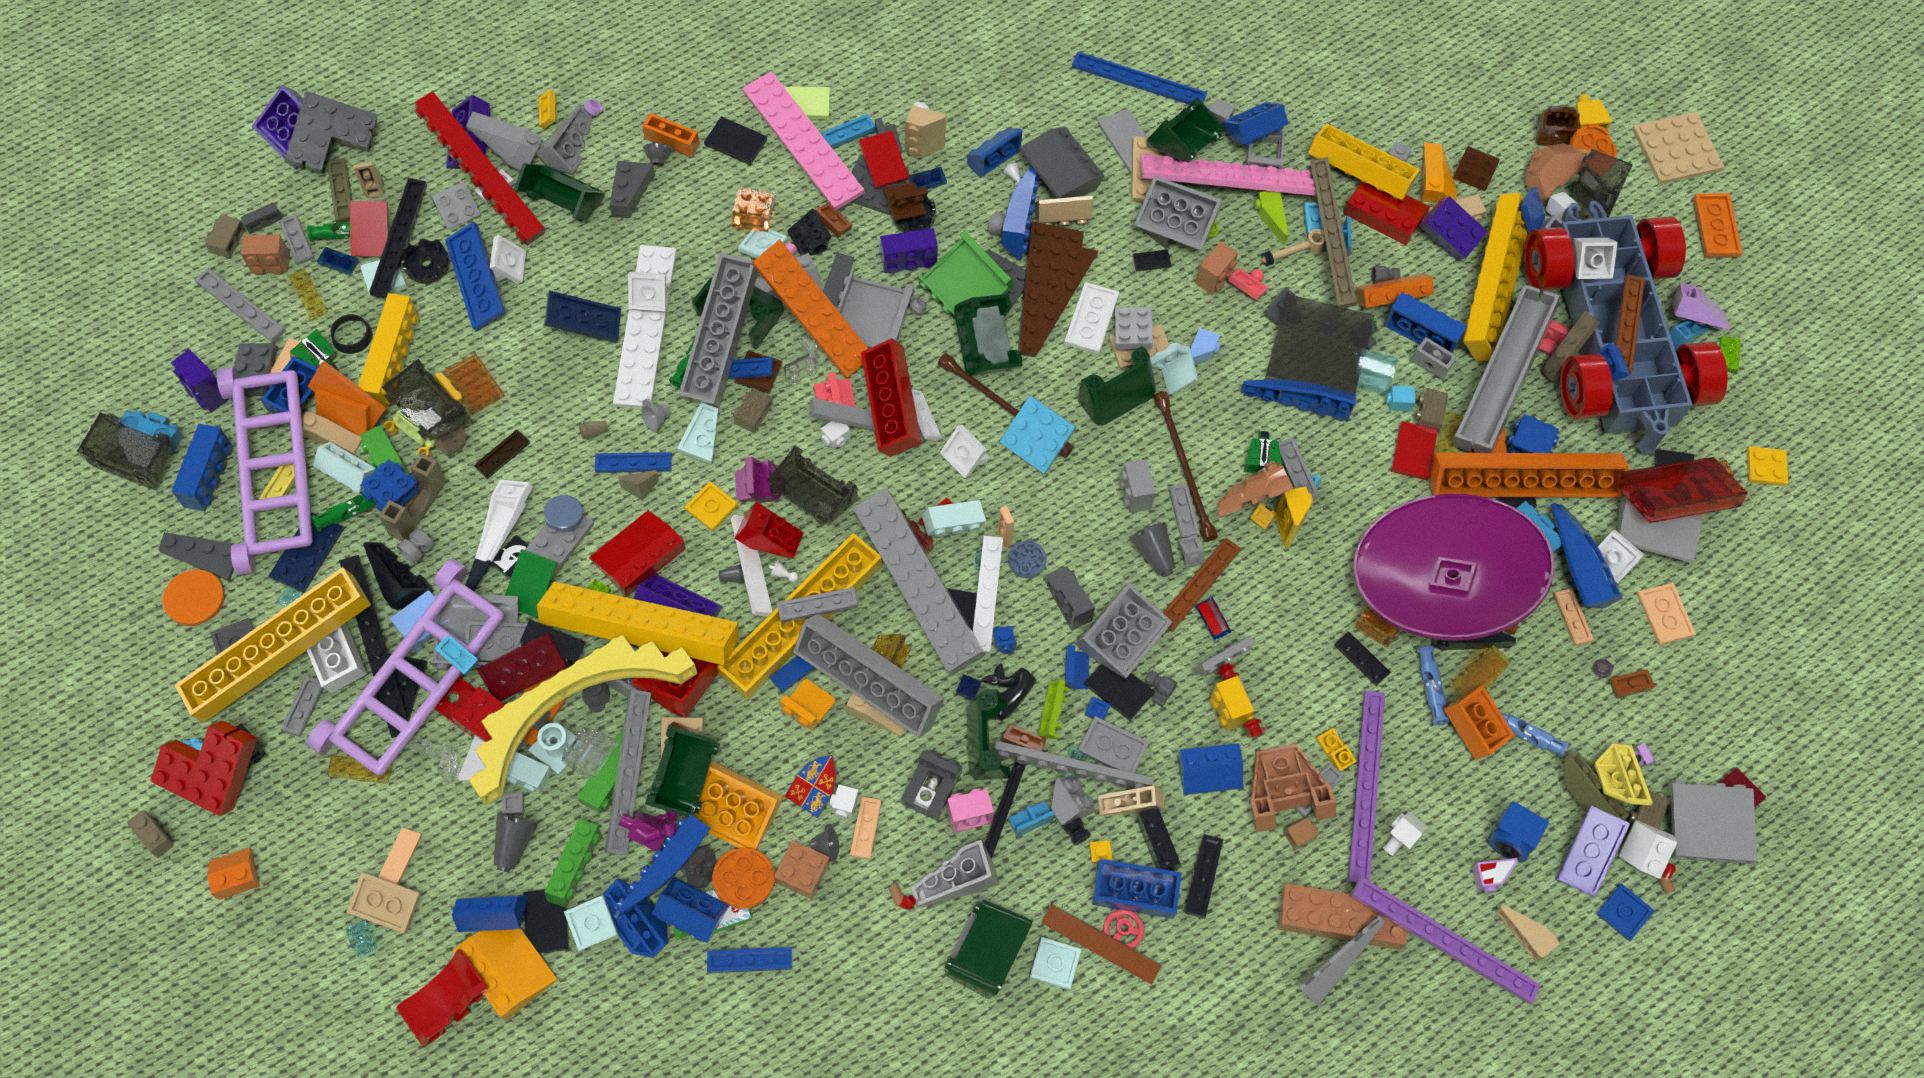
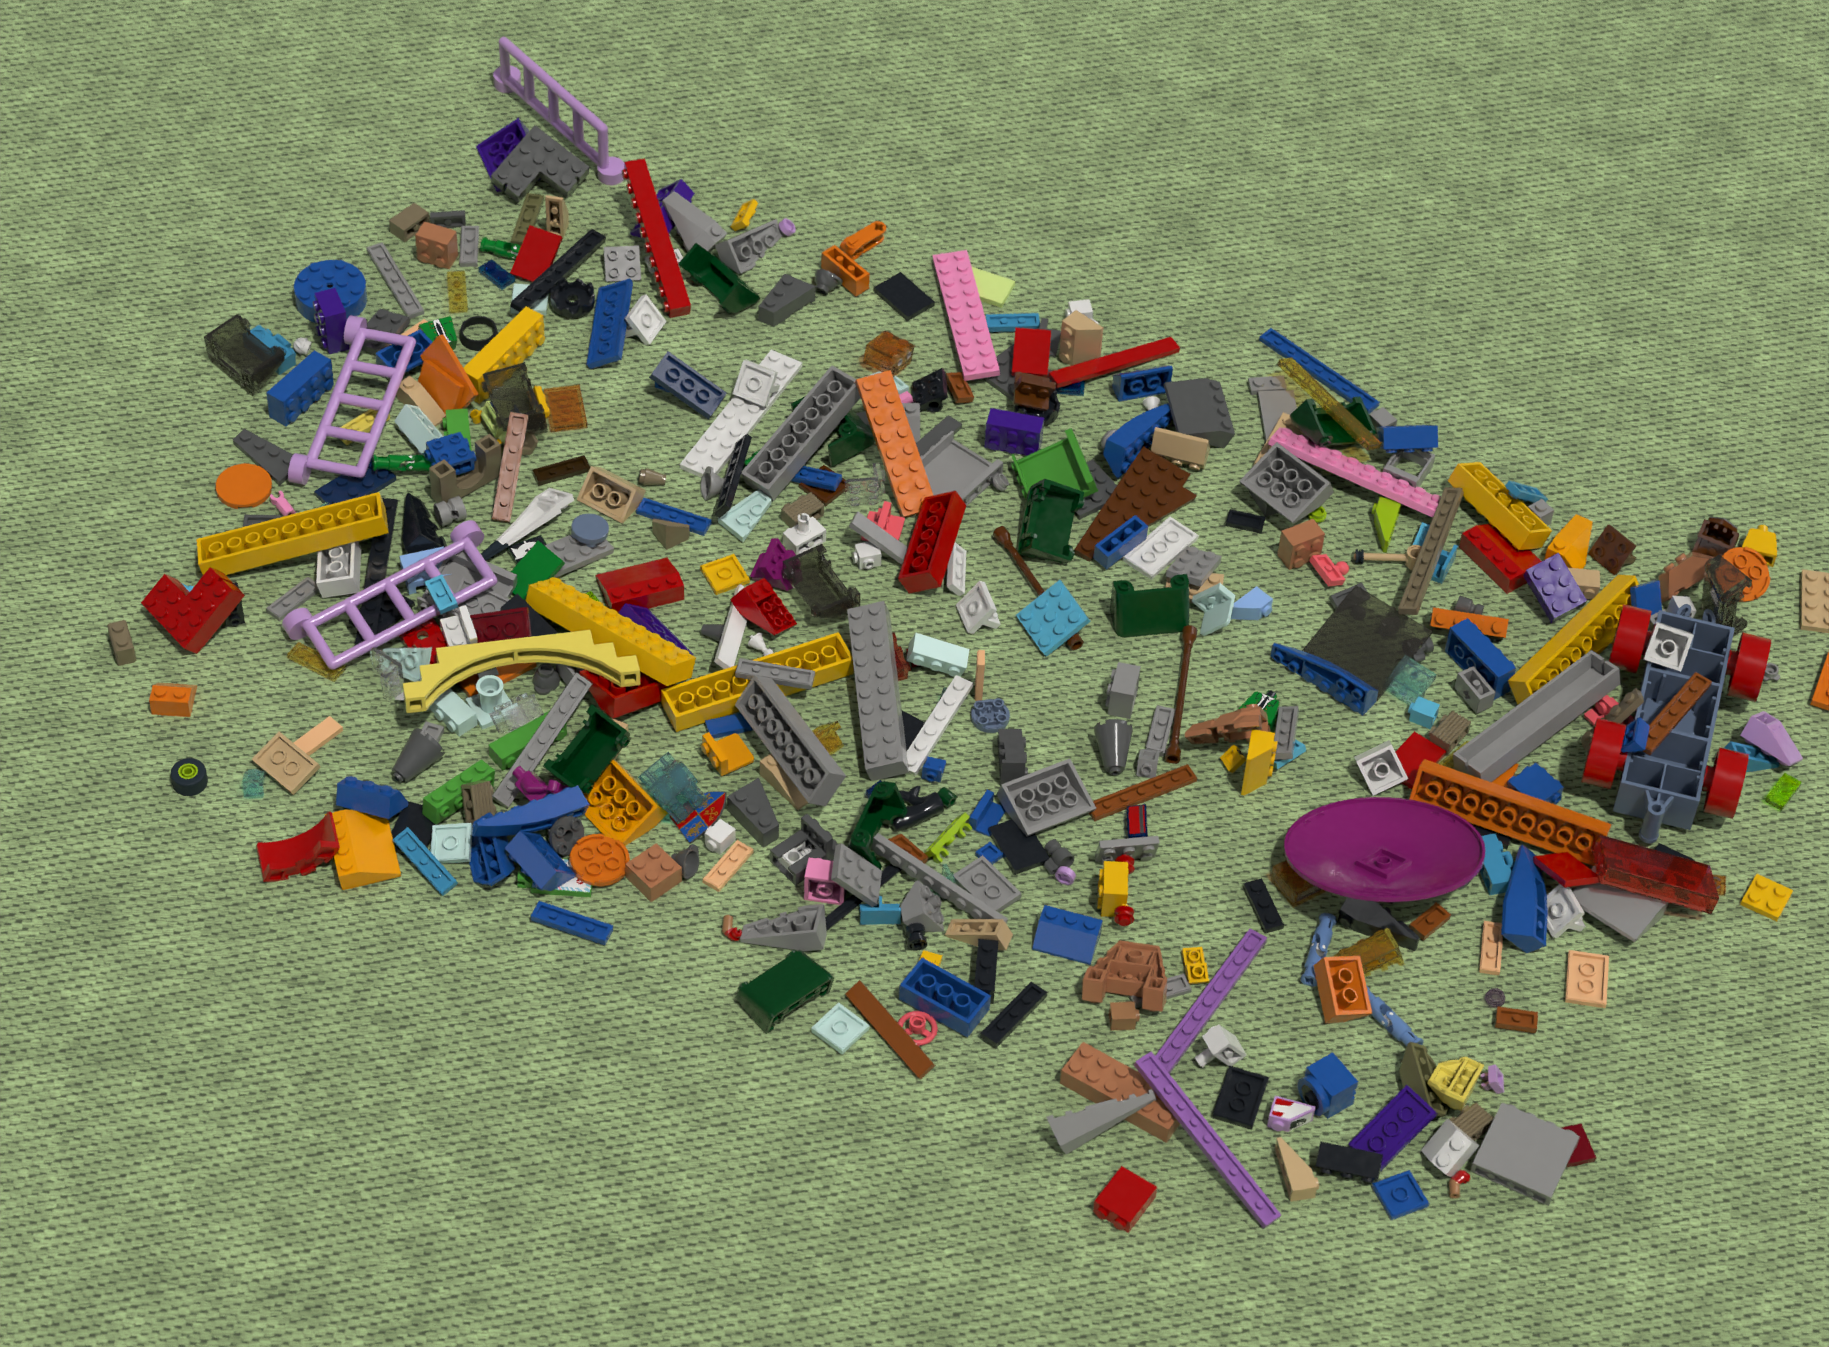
camera: 25 degrees right, 15 degrees down
none -> black wheel [170,758,208,796]
none -> bright pink bar [270,490,296,517]
none -> blue piece [294,260,367,323]
none -> white plate [294,338,312,355]
none -> light aqua wing [381,647,432,682]
none -> dark azure tile [392,827,458,896]
none -> white bracket [440,605,477,647]
none -> dark tan brick [461,780,496,824]
none -> tile [492,412,529,523]
none -> lavender fence [493,37,624,185]
none -> tan slope [577,466,646,523]
none -> clear light blue brick [638,752,708,824]
none -> black tile [714,434,752,518]
none -> dark grey wedge [727,778,779,848]
none -> white brick [783,513,826,557]
none -> light grey plate [831,843,882,907]
none -> orange piece [840,221,887,260]
none -> dark green hose [938,787,958,808]
none -> red tile [1048,337,1180,388]
none -> lavender tile [1055,866,1076,885]
none -> white brick [1065,299,1093,319]
none -> red brick [1093,1166,1157,1233]
none -> blue brick [1094,515,1148,570]
none -> black tile [1212,1065,1269,1130]
none -> light grey plate [1248,375,1287,395]
none -> clear yellow tile [1277,358,1382,450]
none -> black brick [1316,1141,1383,1183]
none -> white slope [1354,740,1408,796]
none -> dark azure plate [1505,481,1548,503]
none -> red tile [1533,852,1600,888]

